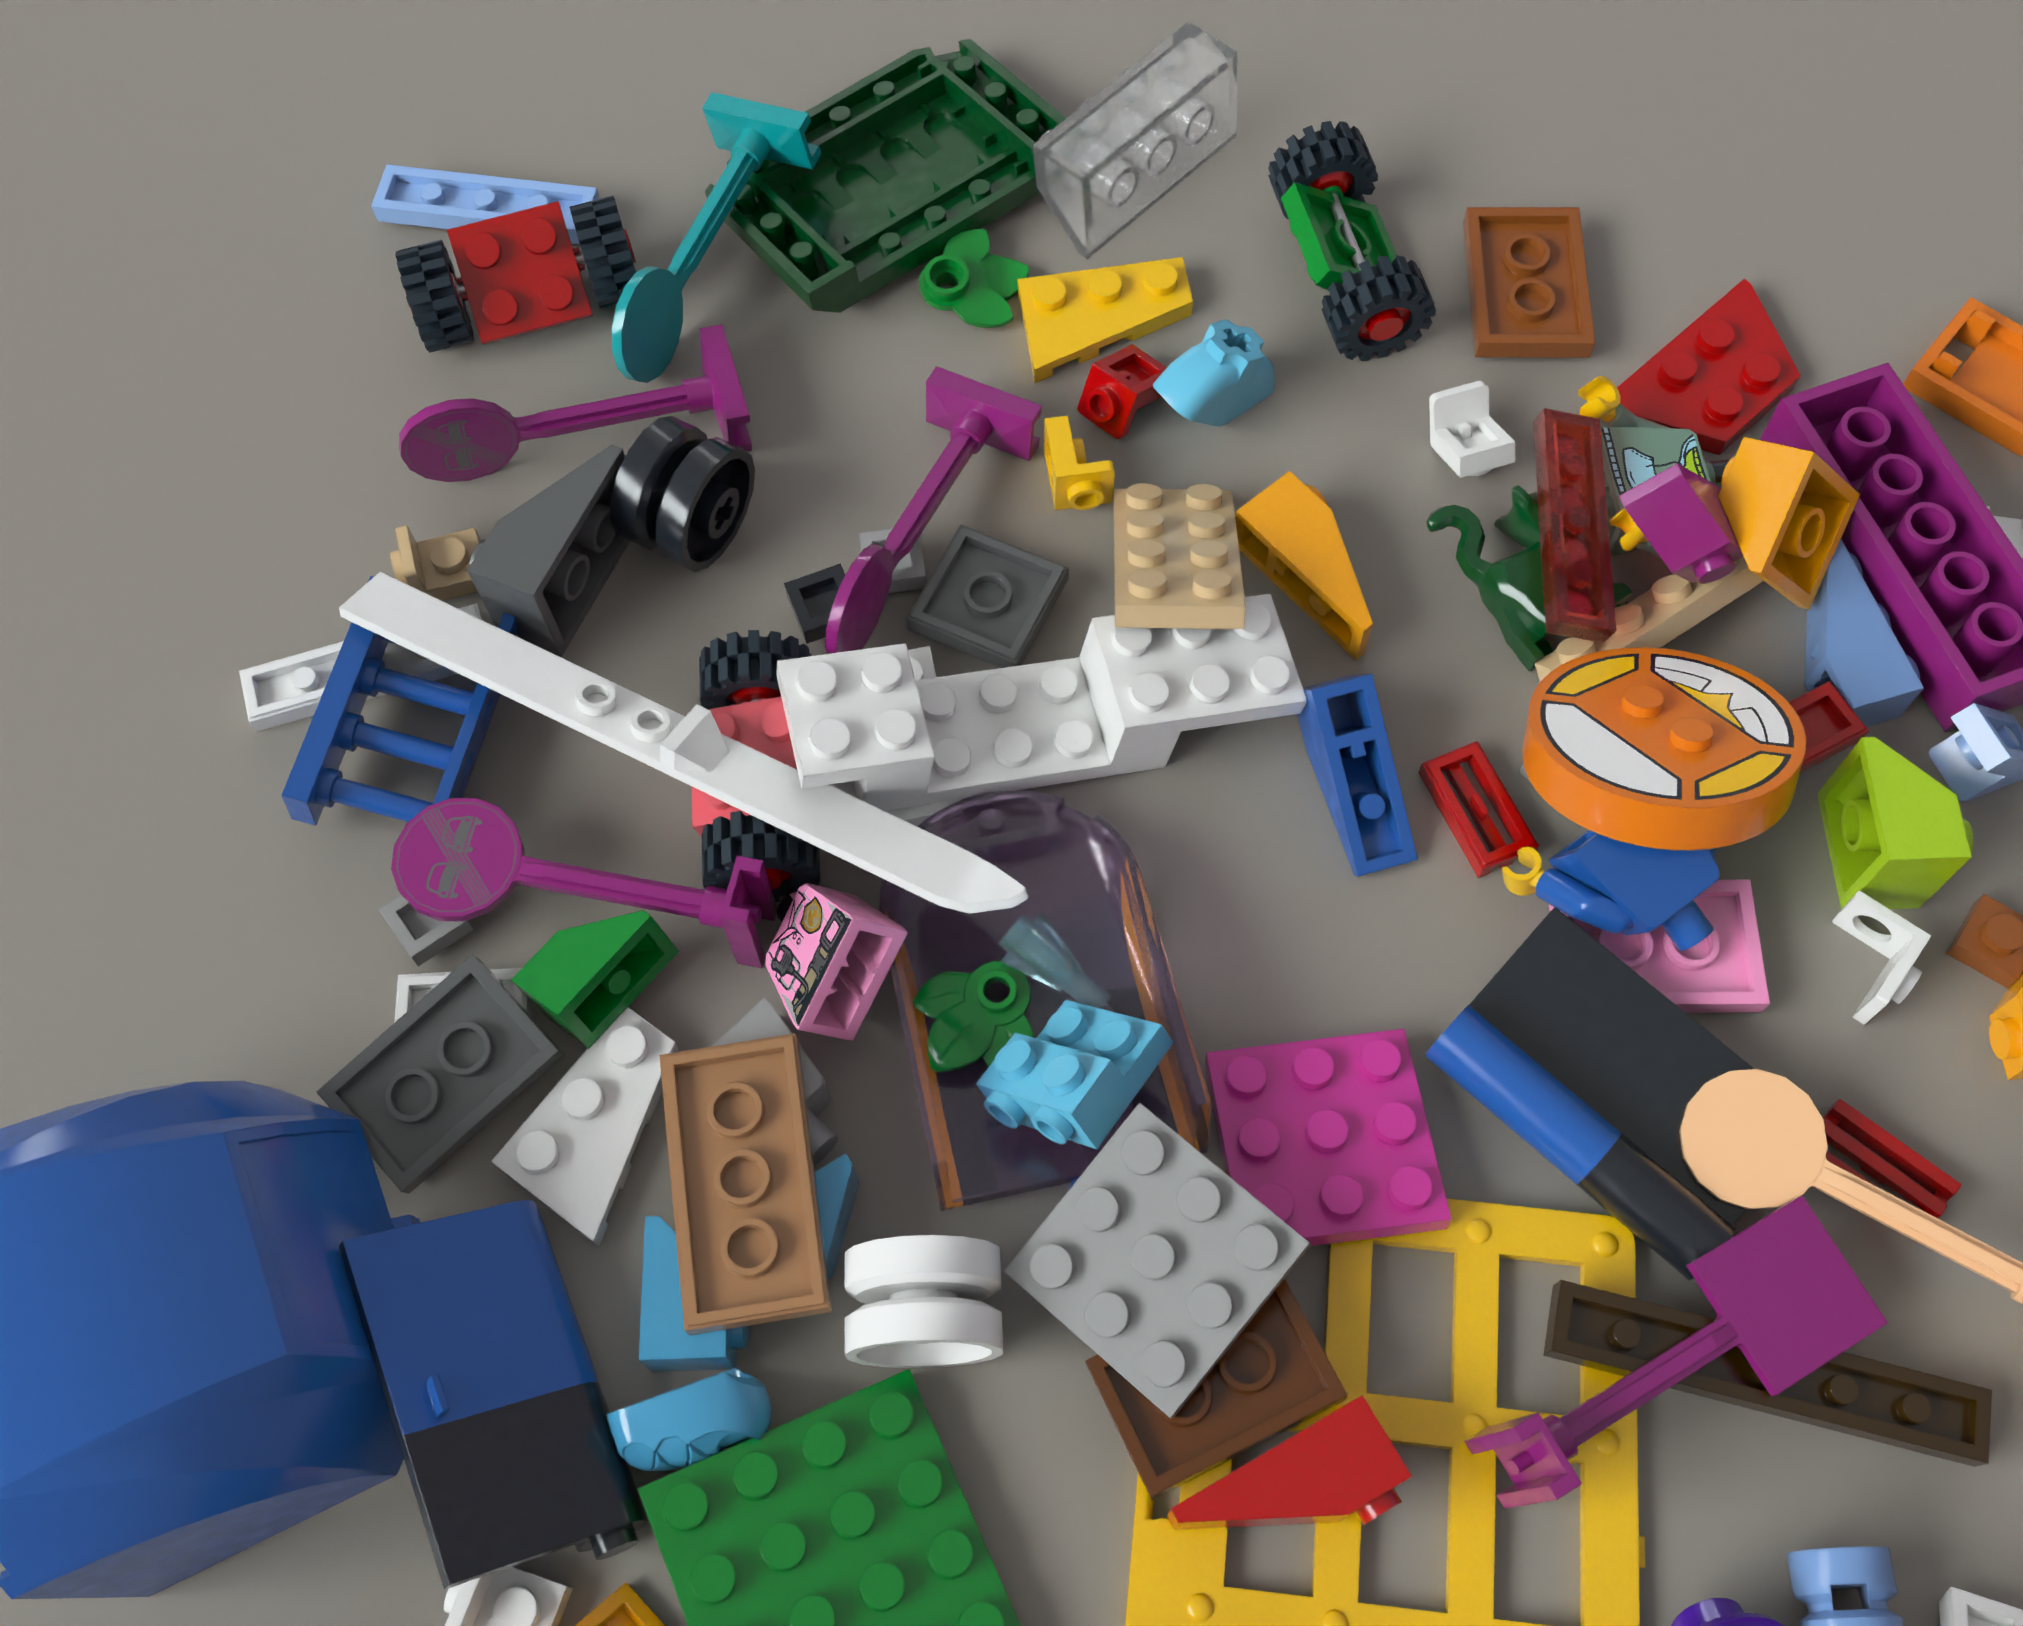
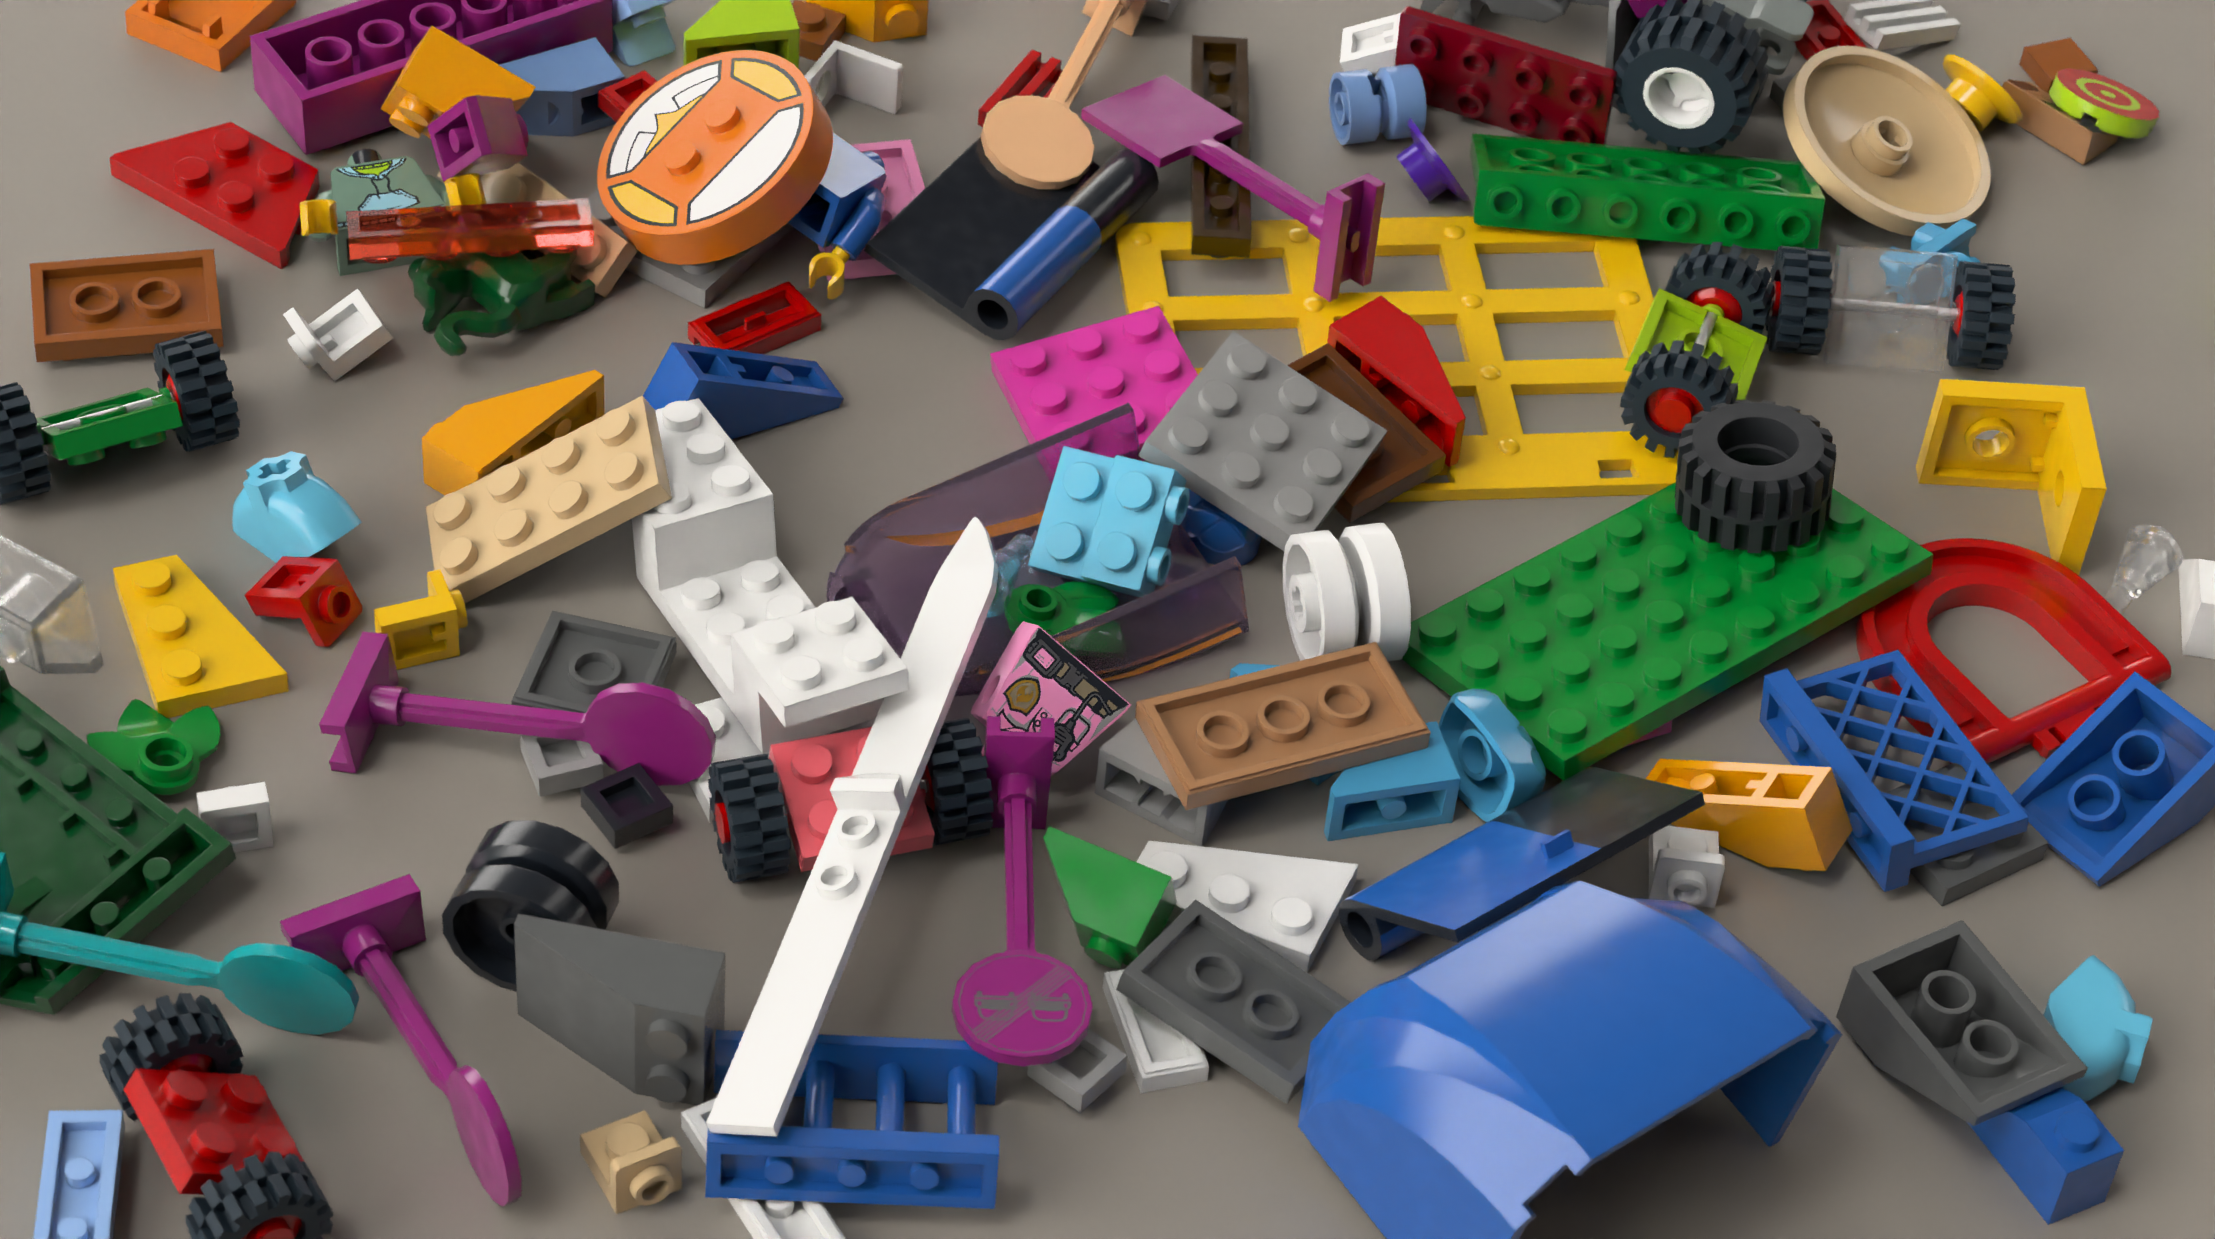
camera: 110 degrees left, 20 degrees down
none -> white plate [196,782,273,853]

